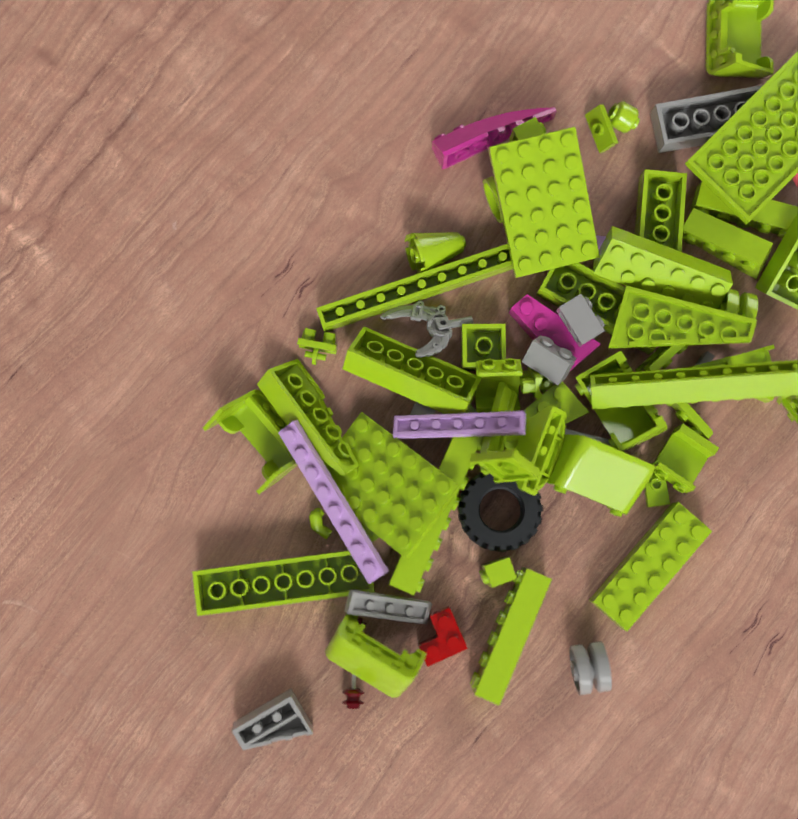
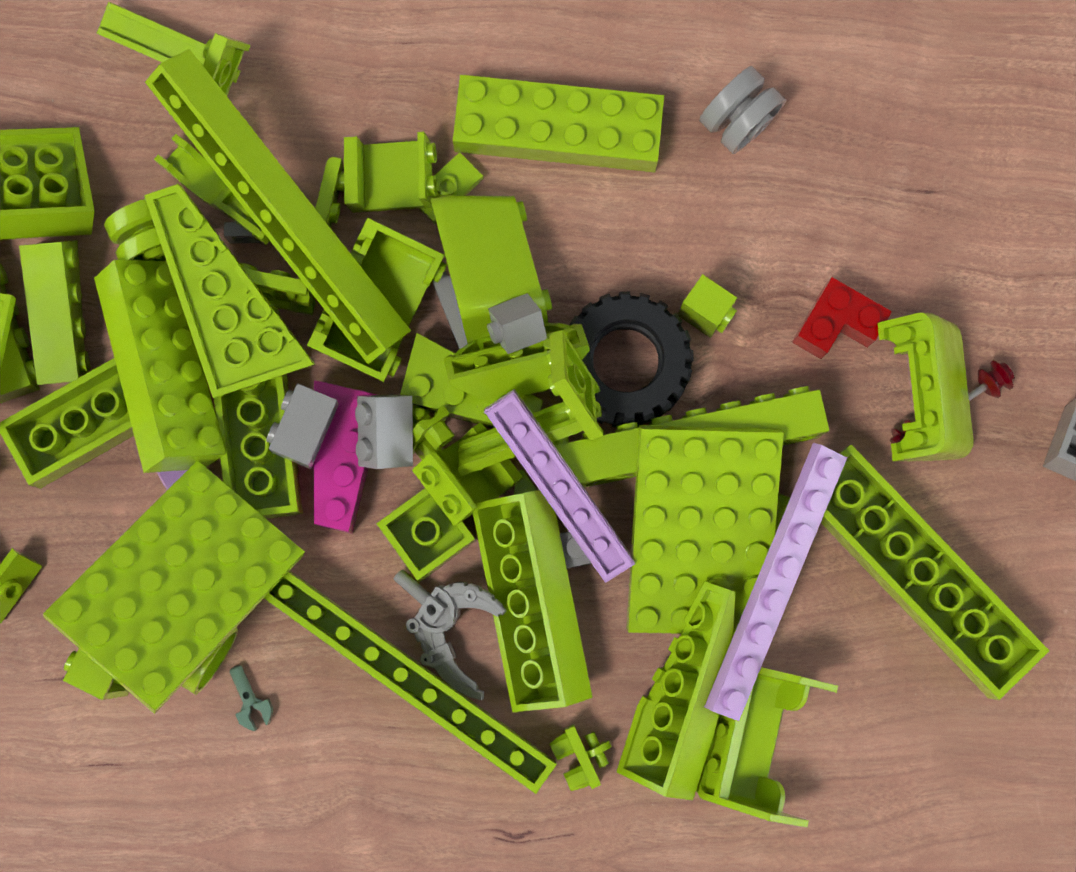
camera: 125 degrees left, 0 degrees up
lime arm [309,508,333,540] -> none
light grey plate [344,589,432,625] -> none
lime cone [405,232,466,274] -> none
dark pink wedge [432,107,557,170] -> none
lime brick [470,567,552,706] -> none
none -> sand green bar [229,665,273,731]
none -> light grey brick [487,293,547,354]

